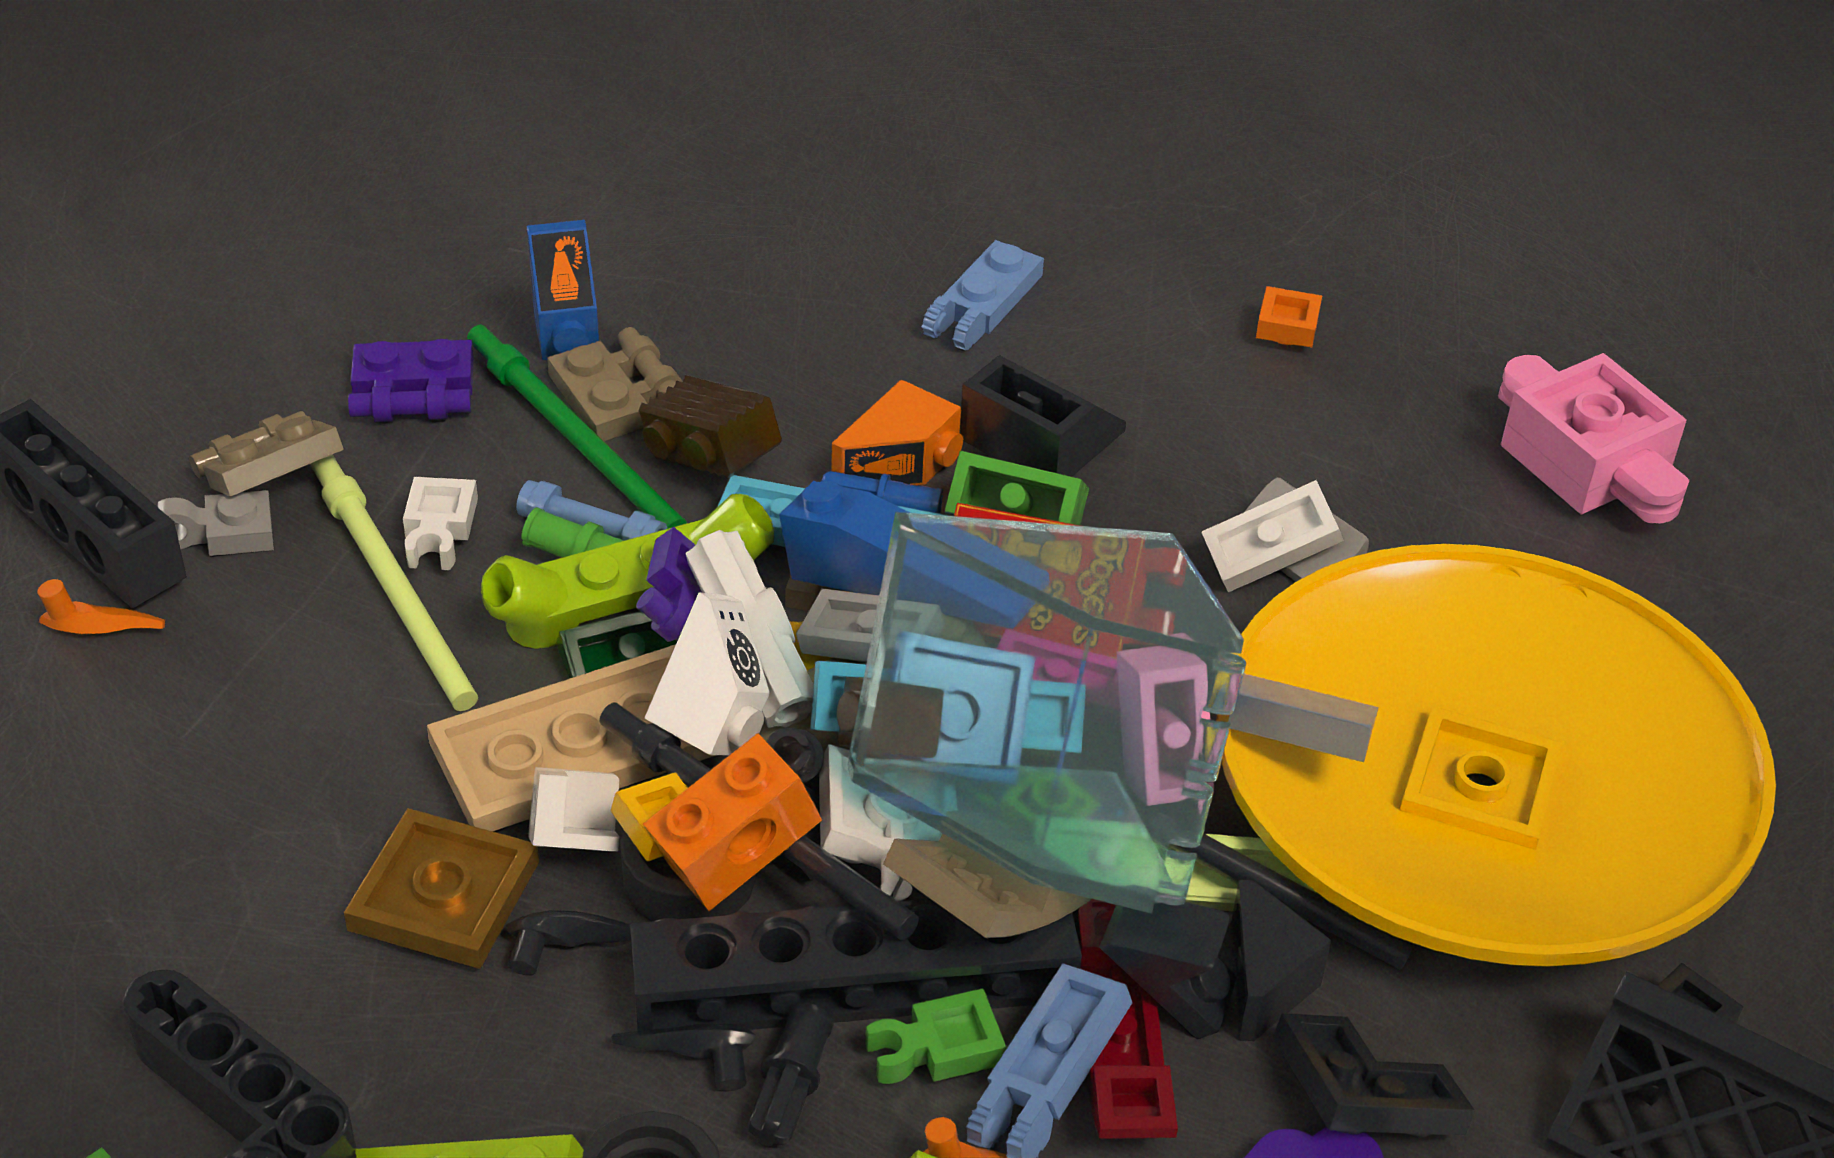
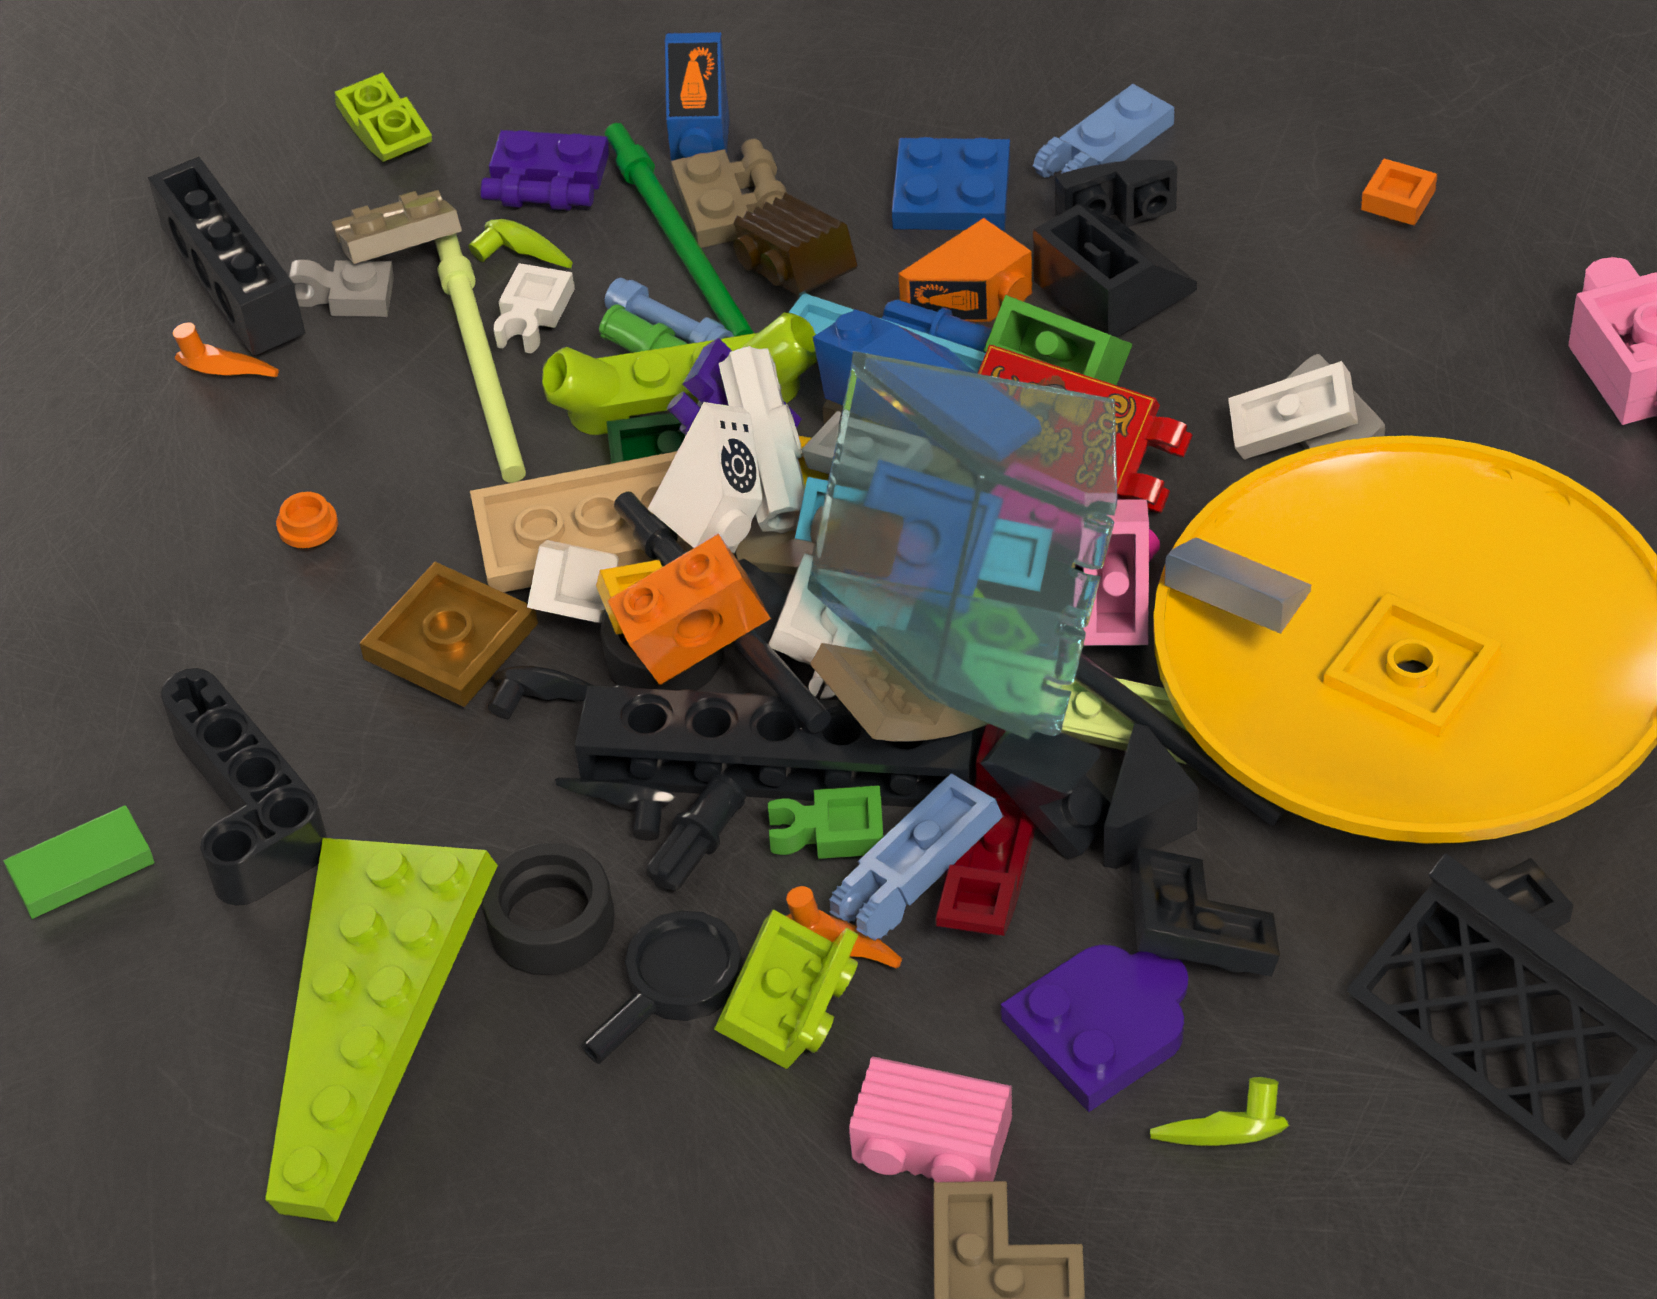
camera: 20 degrees right, 5 degrees up
black axle [766,727,824,783] -> none
none -> orange plate [276,492,338,548]
none -> lime slope [335,72,432,162]
none -> lime bar [468,219,573,269]
none -> blue plate [892,137,1010,231]
none -> black slope [1055,160,1178,227]

